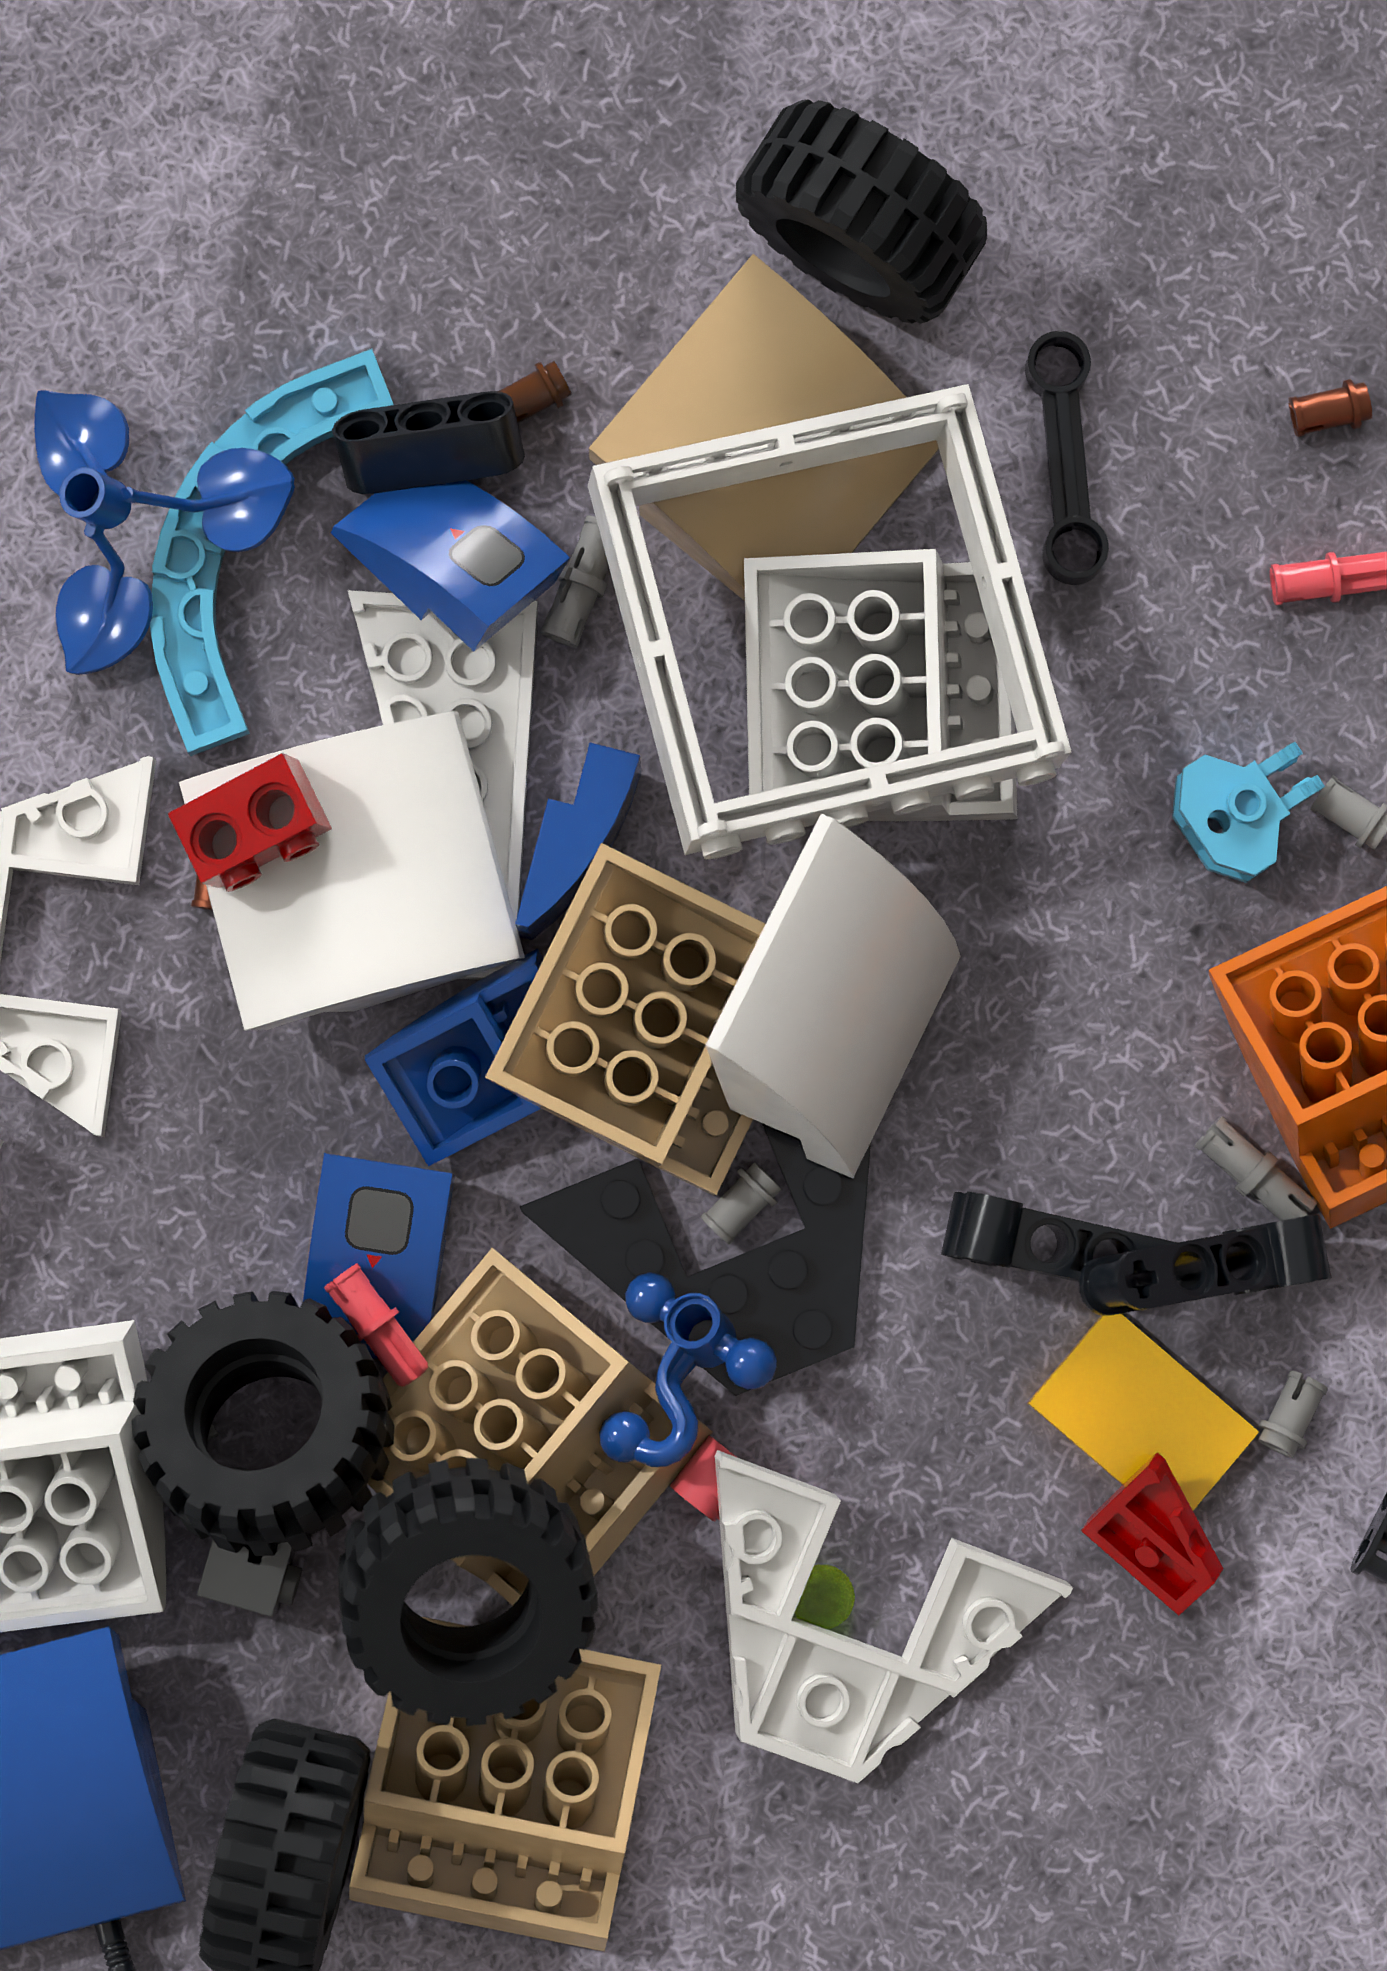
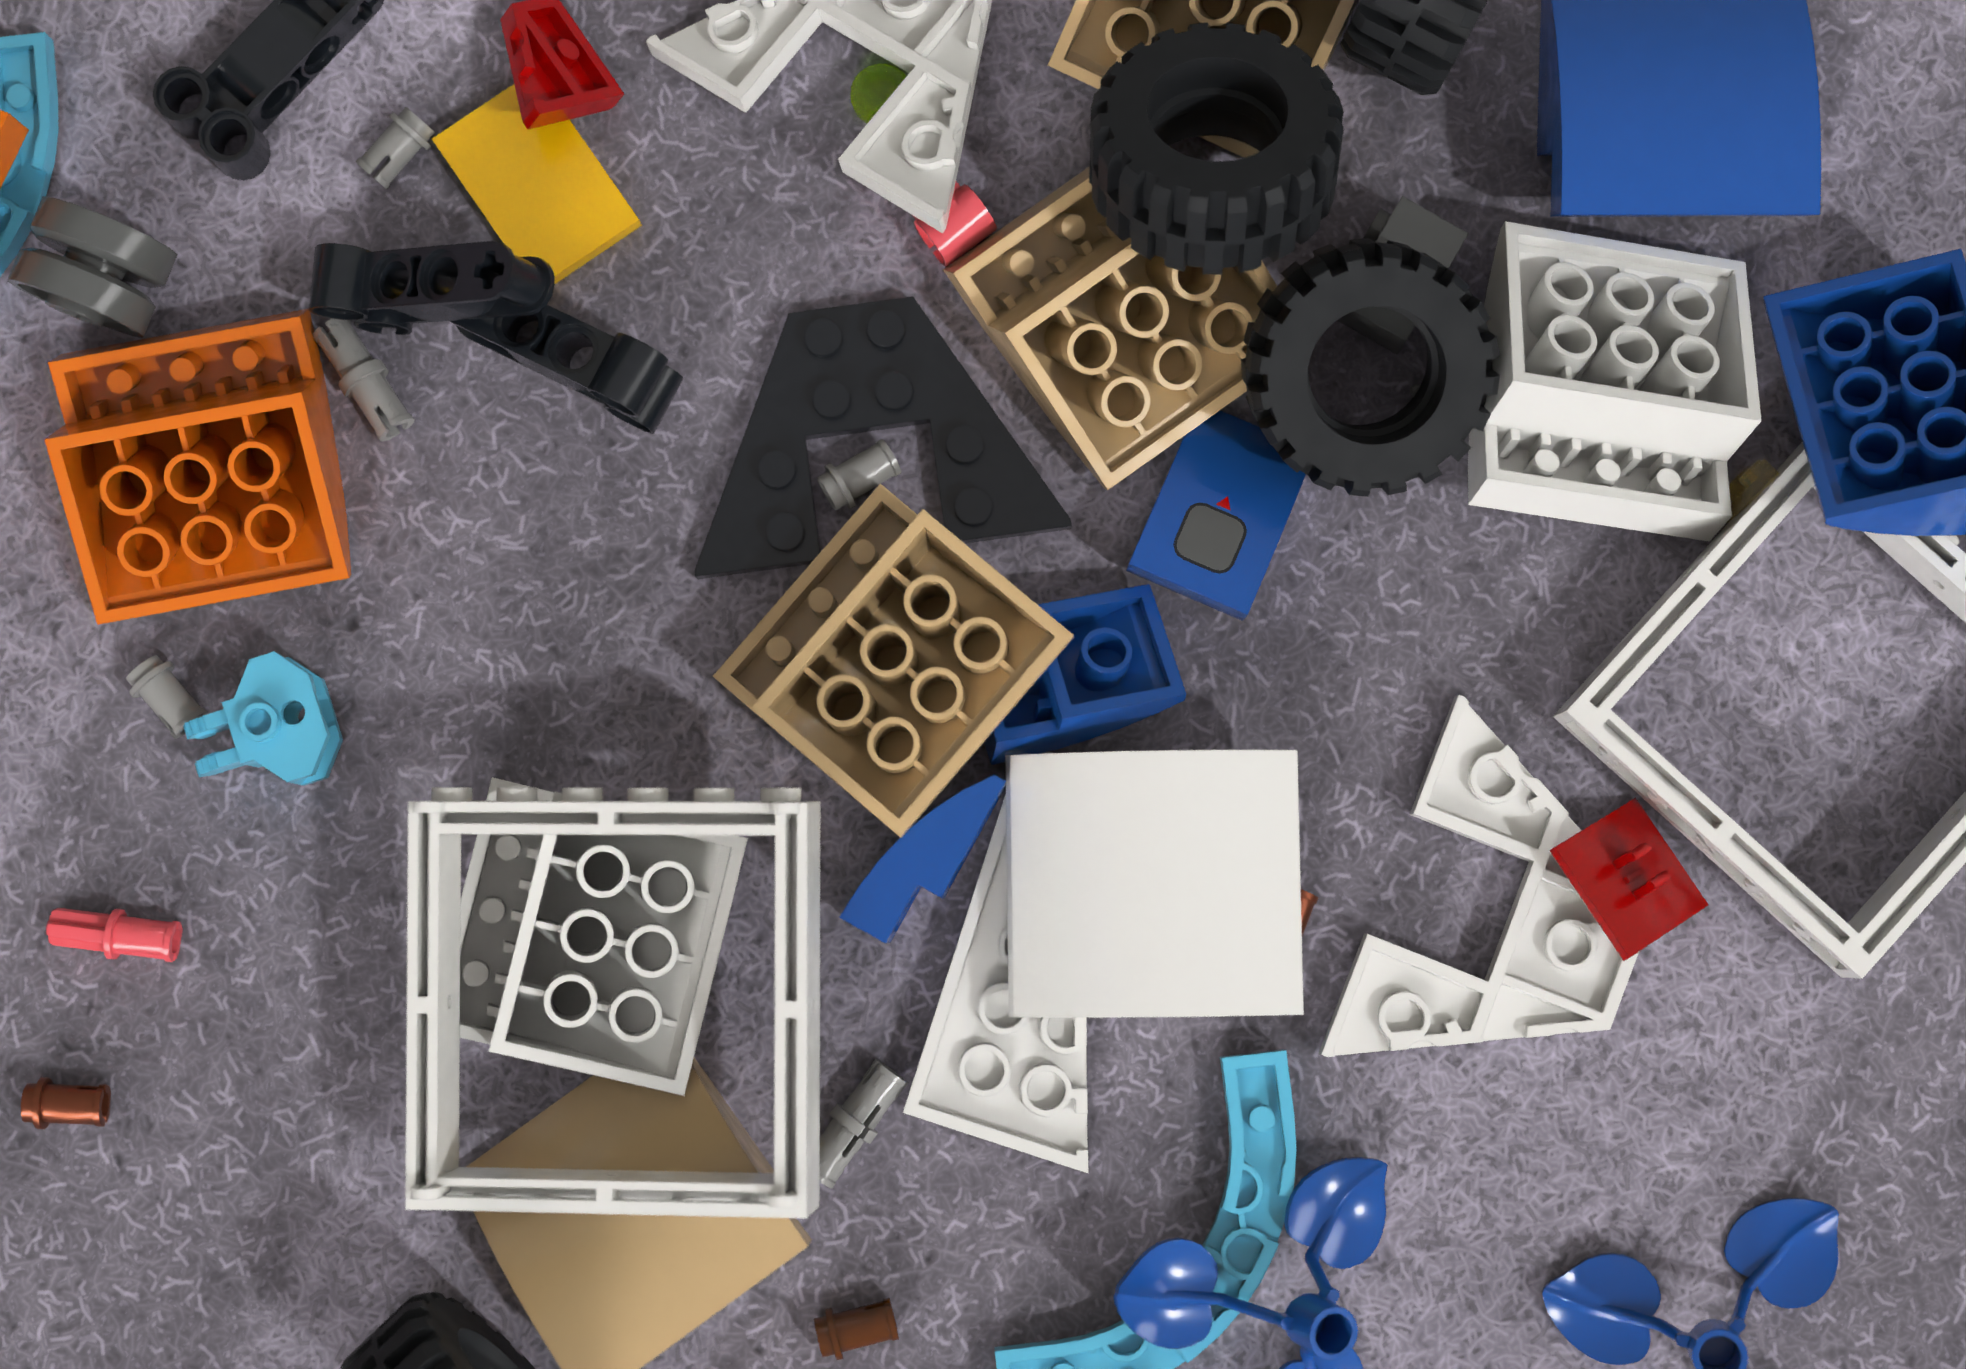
camera: 160 degrees left, 0 degrees up
red brick [167,753,332,892] -> none
coral axle [323,1263,428,1387] -> none
blue slope [330,480,570,652] -> none
black beam [332,391,525,494] -> none
blue piece [599,1272,777,1467] -> none
white slope [705,814,961,1178] -> none
black piece [1025,331,1109,585] -> none

